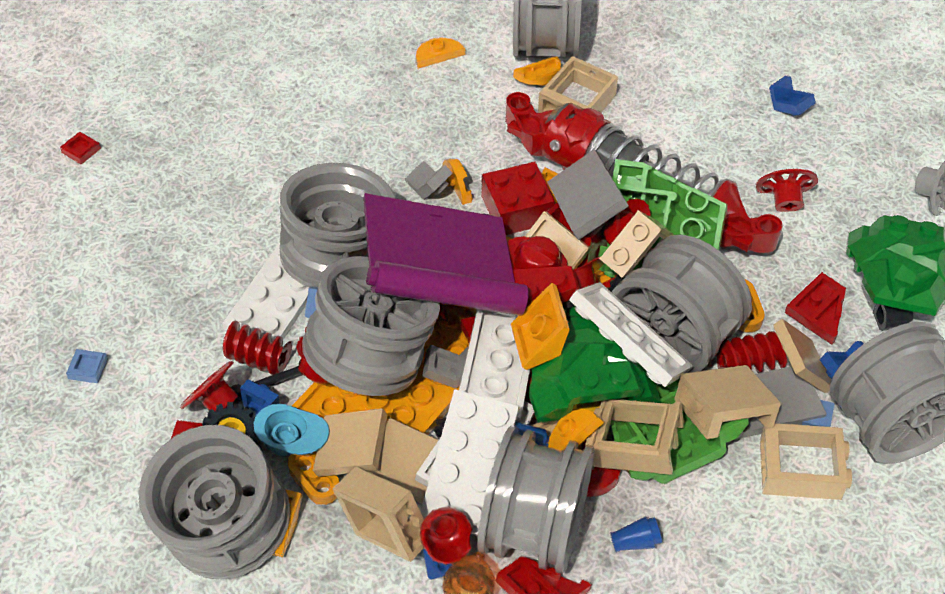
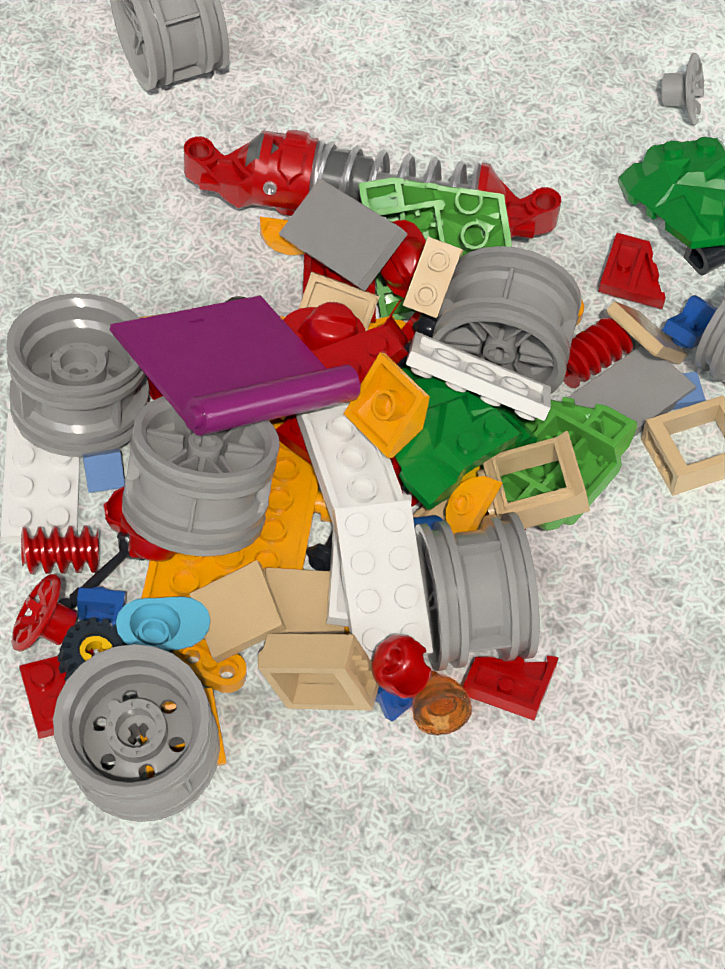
camera: 30 degrees left, 5 degrees up
light grey bracket [405,161,452,199] -> none
light orange plate [416,38,465,69] -> none
light grey bracket [422,345,468,389] -> none
light orange plate [442,158,472,205] -> none
red brick [481,162,555,235] -> none
light orange plate [513,56,561,86] -> none
tan window [538,56,618,113] -> none
blue cone [610,516,662,552] -> none
tan panel [674,365,781,439] -> none
red wheel [756,169,818,212] -> none
blue bracket [769,76,816,116] -> none

